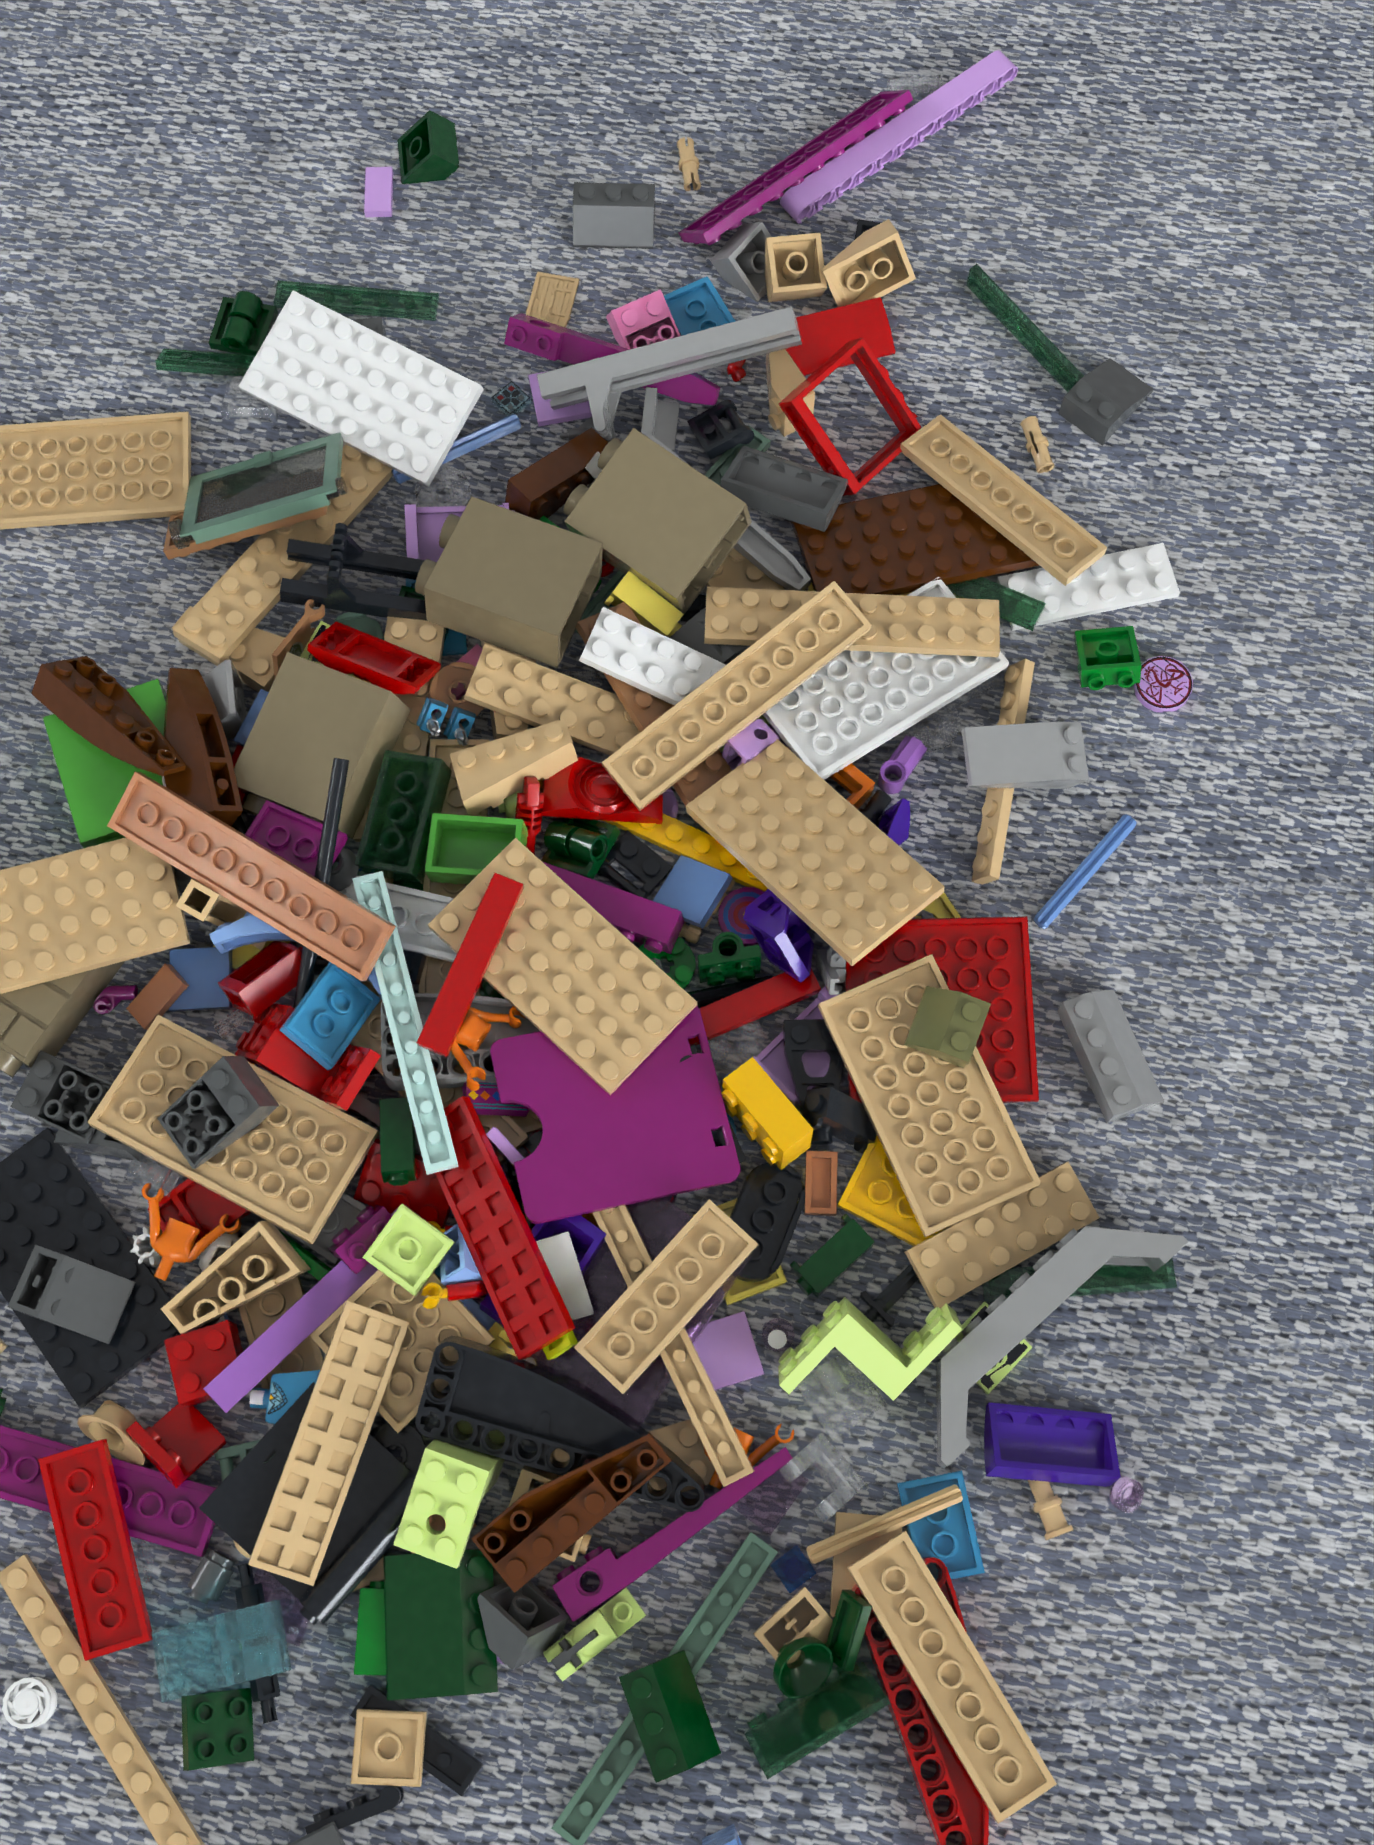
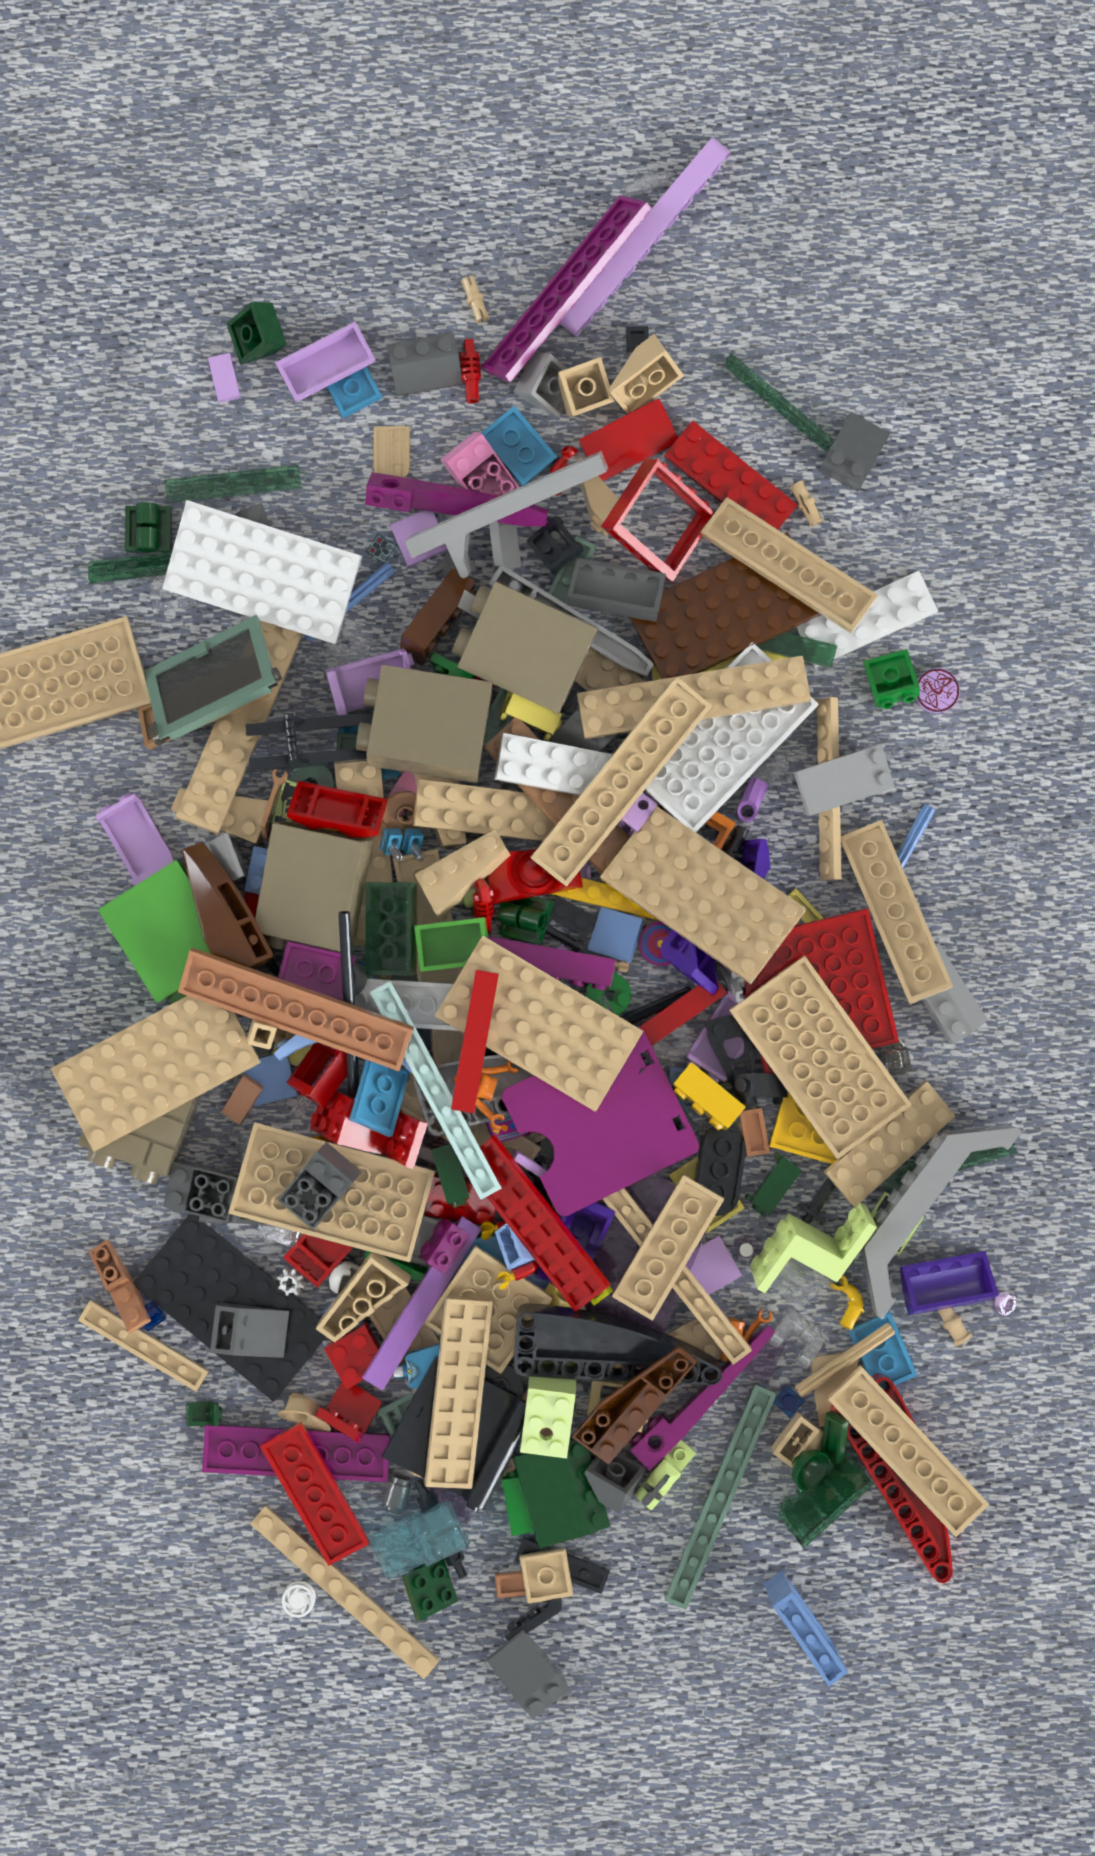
camera: 15 degrees left, 15 degrees up
reddish brown wedge [31,656,186,776] -> none
magenta arm [93,985,138,1015] -> none
orange piece [142,1183,241,1281] -> none
yellowish green tile [362,1204,455,1296] -> none
white sticker [536,1232,594,1320] -> none
dark green slope [619,1650,721,1783] -> none
dark green plate [698,932,761,986] -> none
olive slope [904,986,991,1068] -> none
none -> lavender panel [95,793,175,886]
none -> lavender slope [275,322,376,402]
none -> dark azure tile [327,366,383,418]
none -> red hinge [459,339,481,404]
none -> nougat tile [495,1571,526,1599]
none -> red plate [664,420,798,530]
none -> yellow piece [829,1275,864,1330]
none -> tan plate [841,820,953,1005]
none -> clear smoke brick [880,1040,912,1076]

